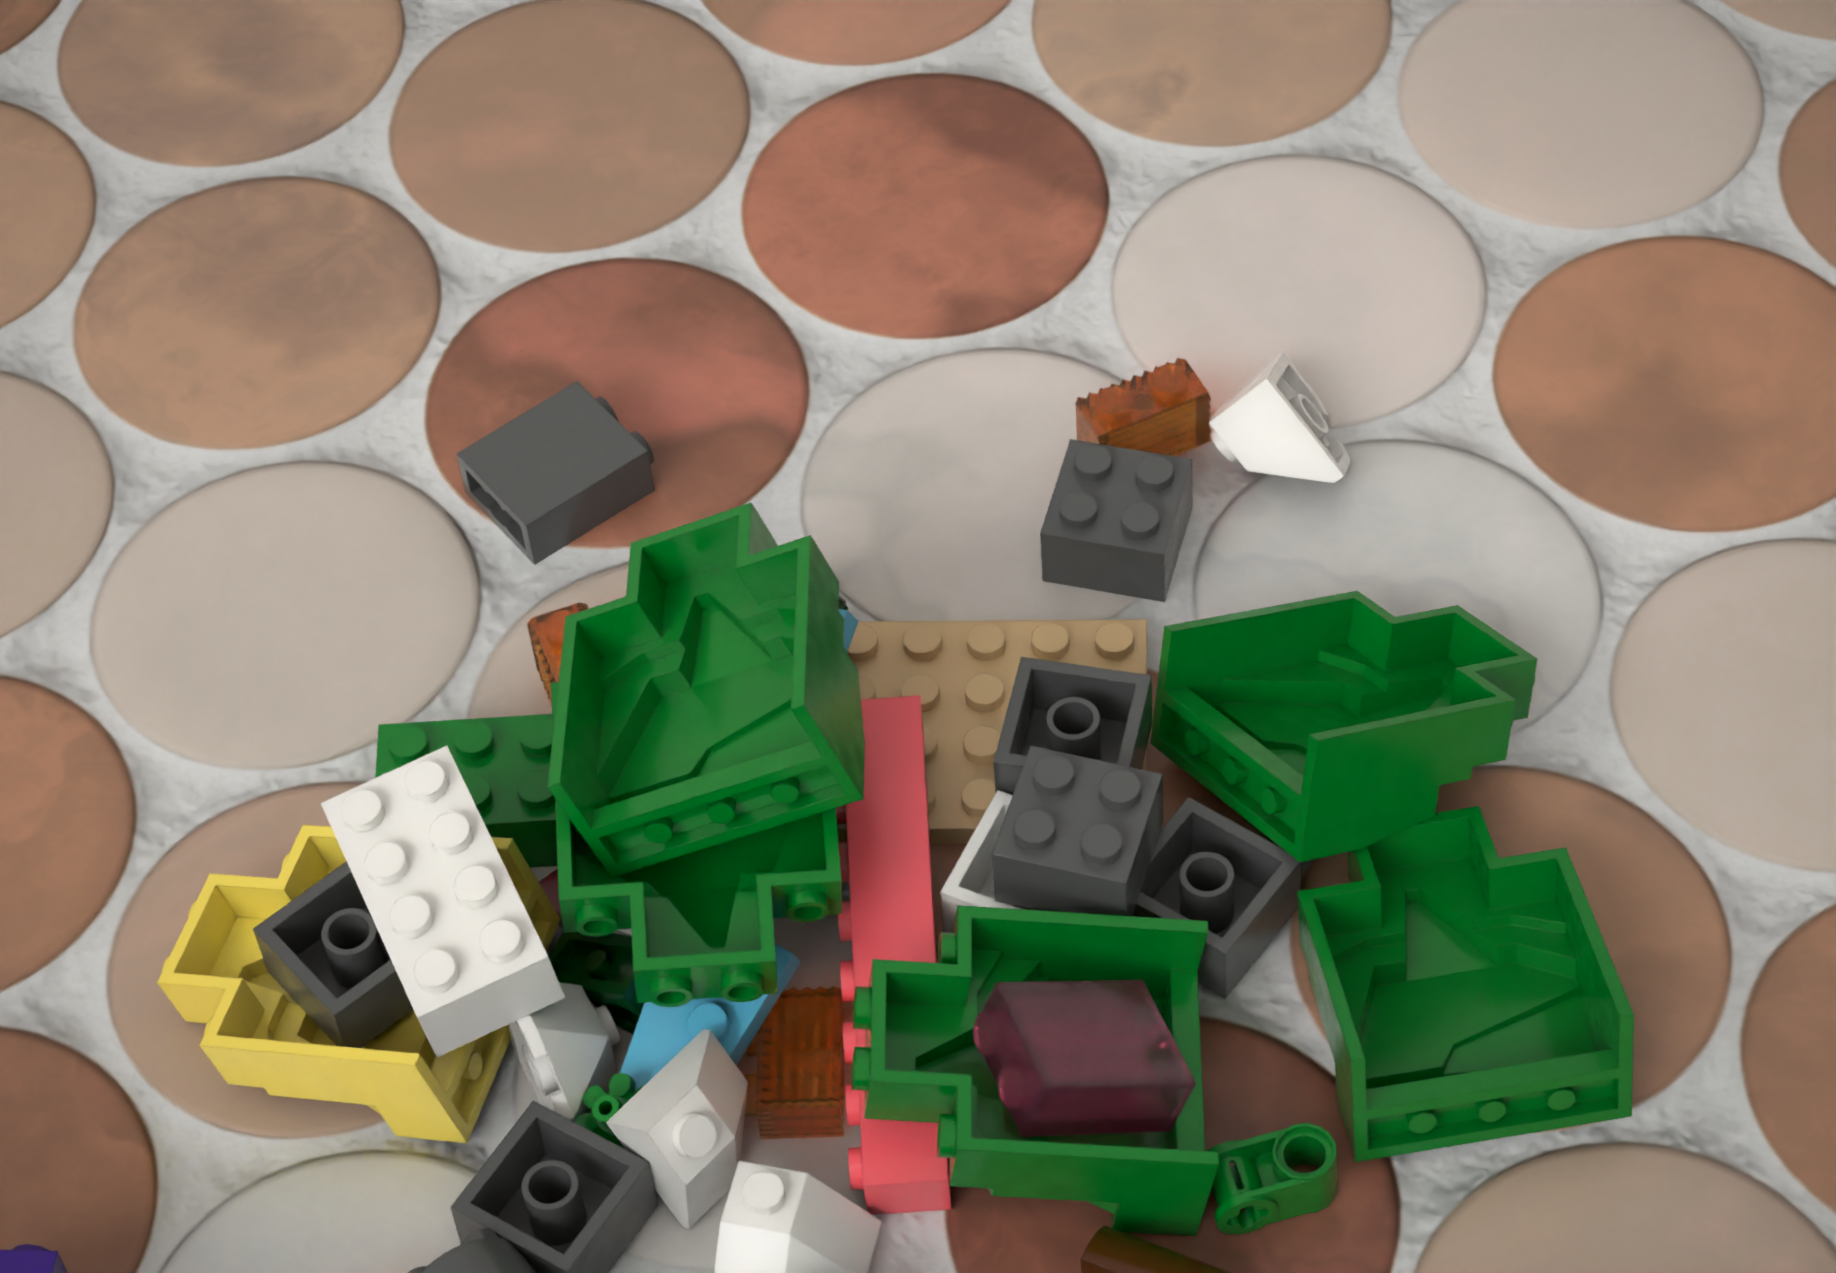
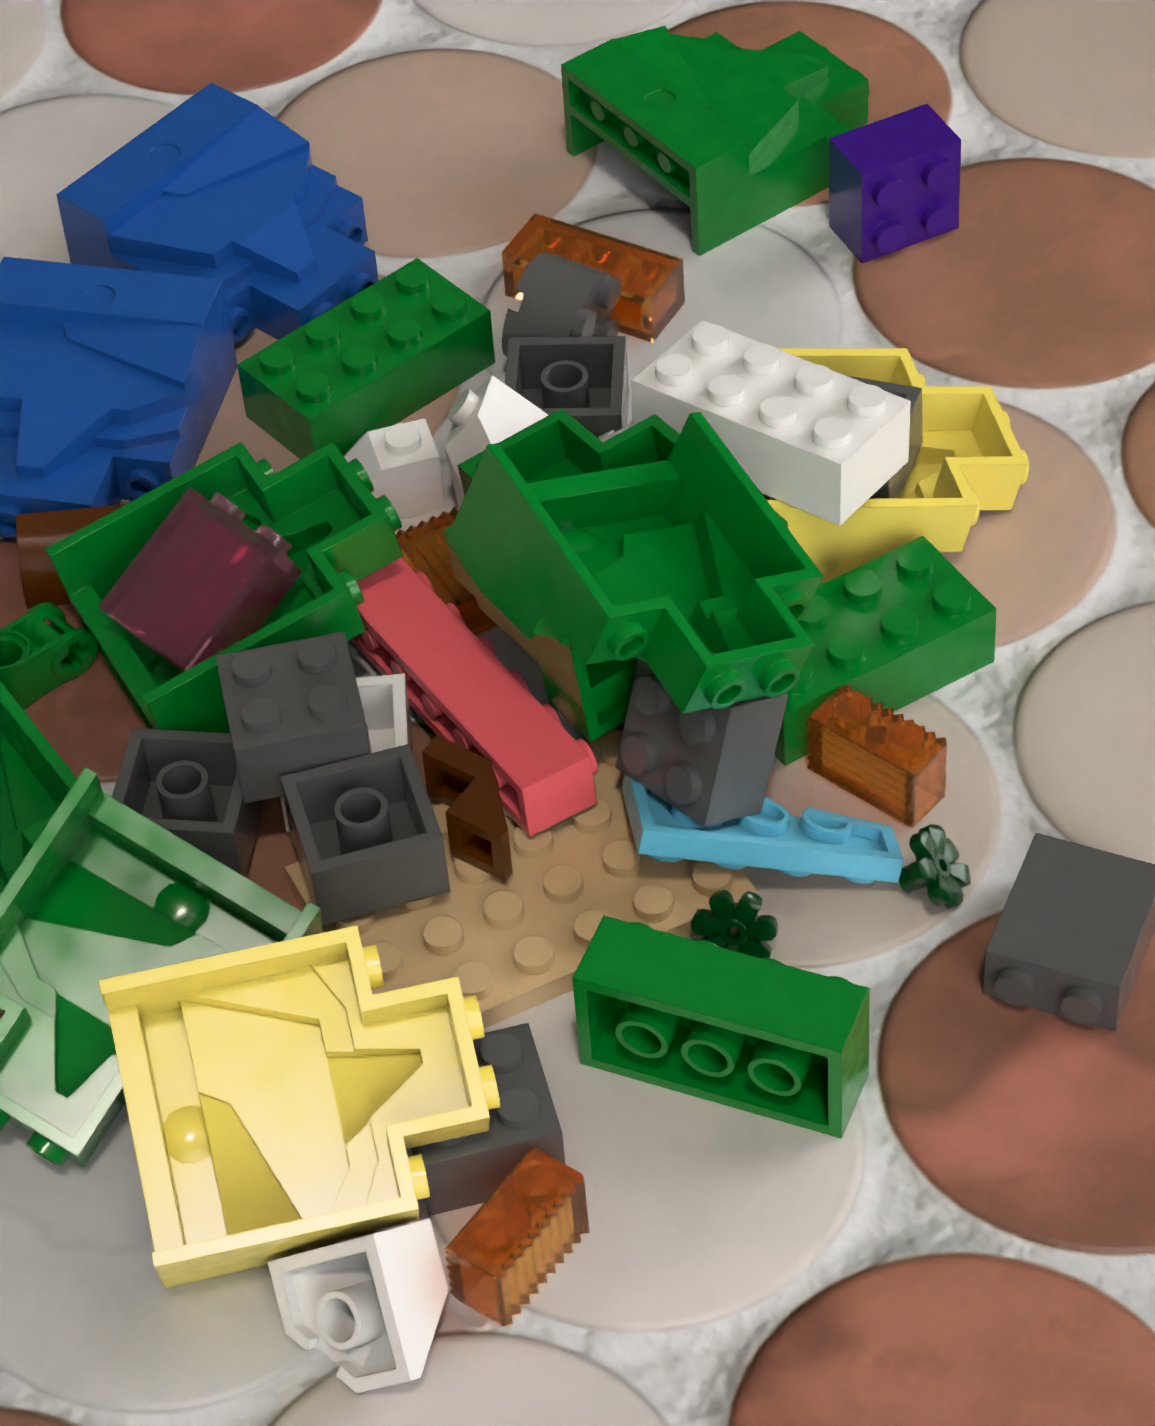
camera: 150 degrees right, 5 degrees down
none -> light yellow panel [99,925,500,1288]
none -> reddish brown slope [422,736,513,881]
none -> green brick [572,915,870,1139]
none -> dark green plant [898,824,971,909]

